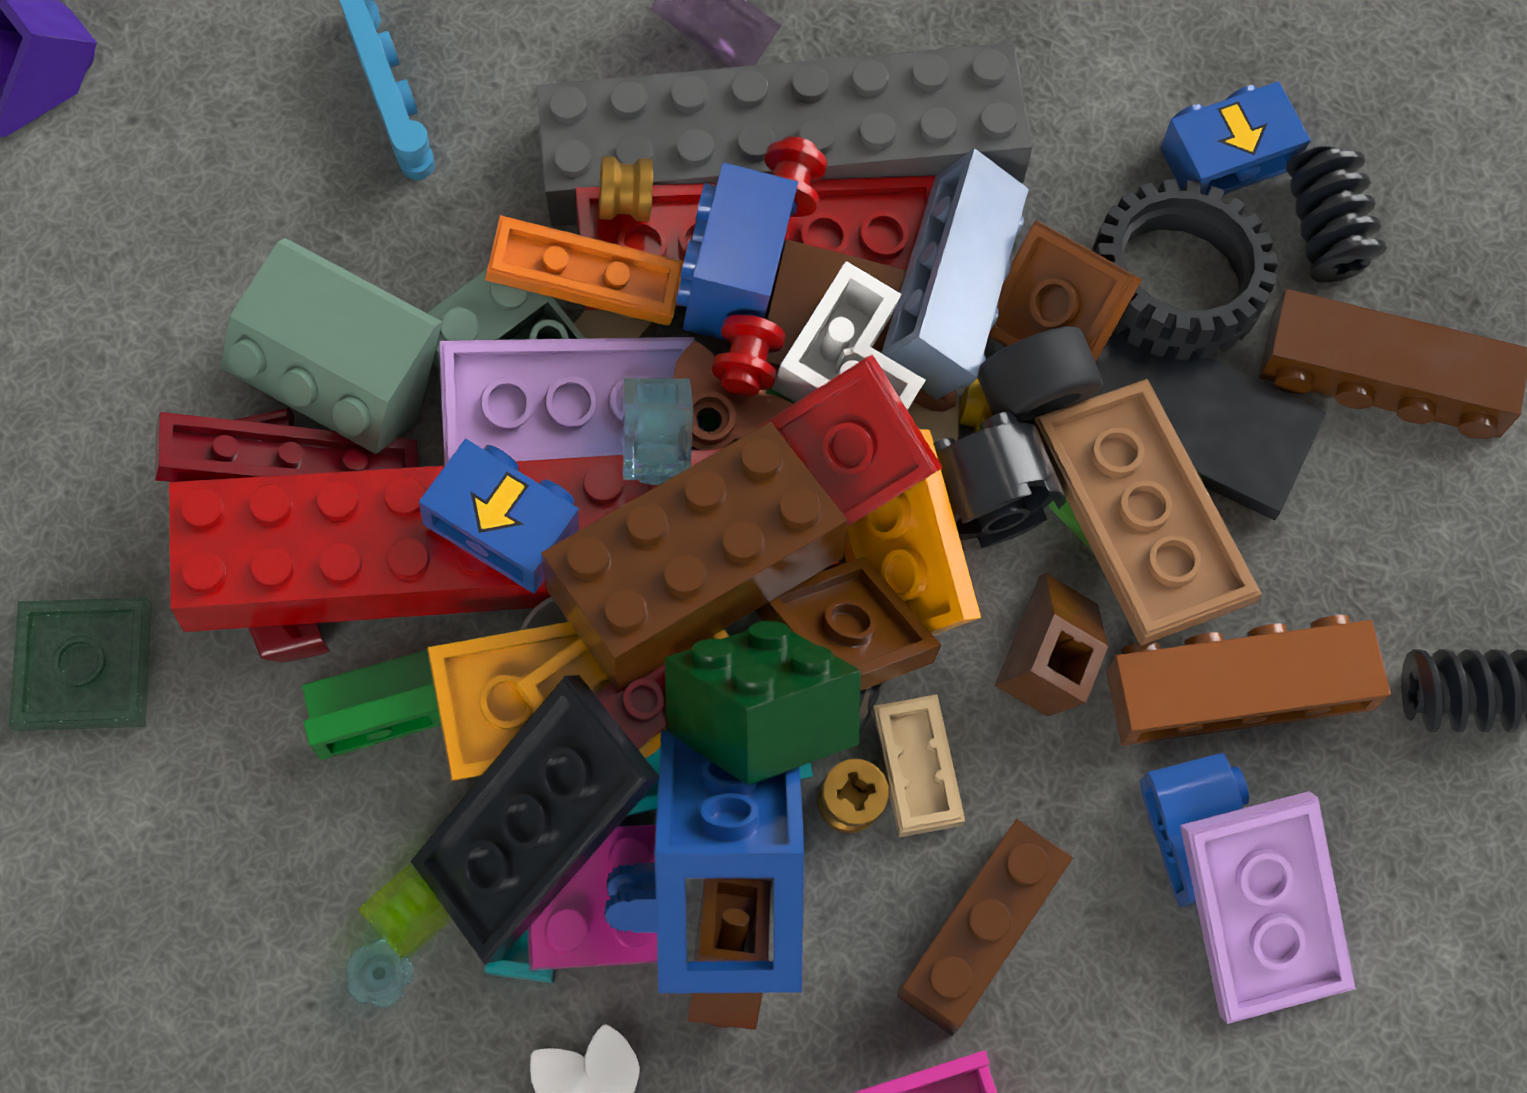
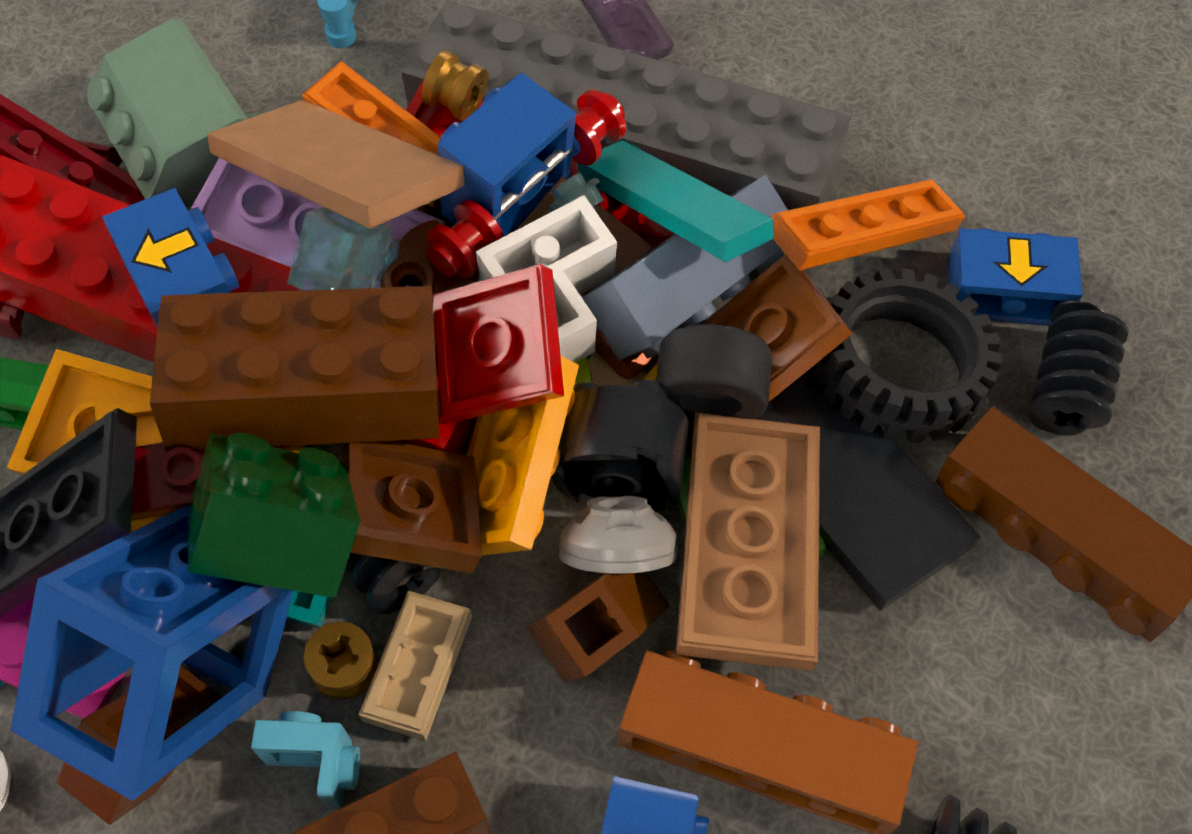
camera: 30 degrees right, 10 degrees down
none -> medium nougat tile [207,100,464,229]
none -> medium azure bracket [251,711,360,810]
none -> clear light blue plate [548,173,604,213]
none -> light grey piece [559,496,678,573]
none -> teal tile [577,140,774,263]
none -> orange tile [771,179,966,271]

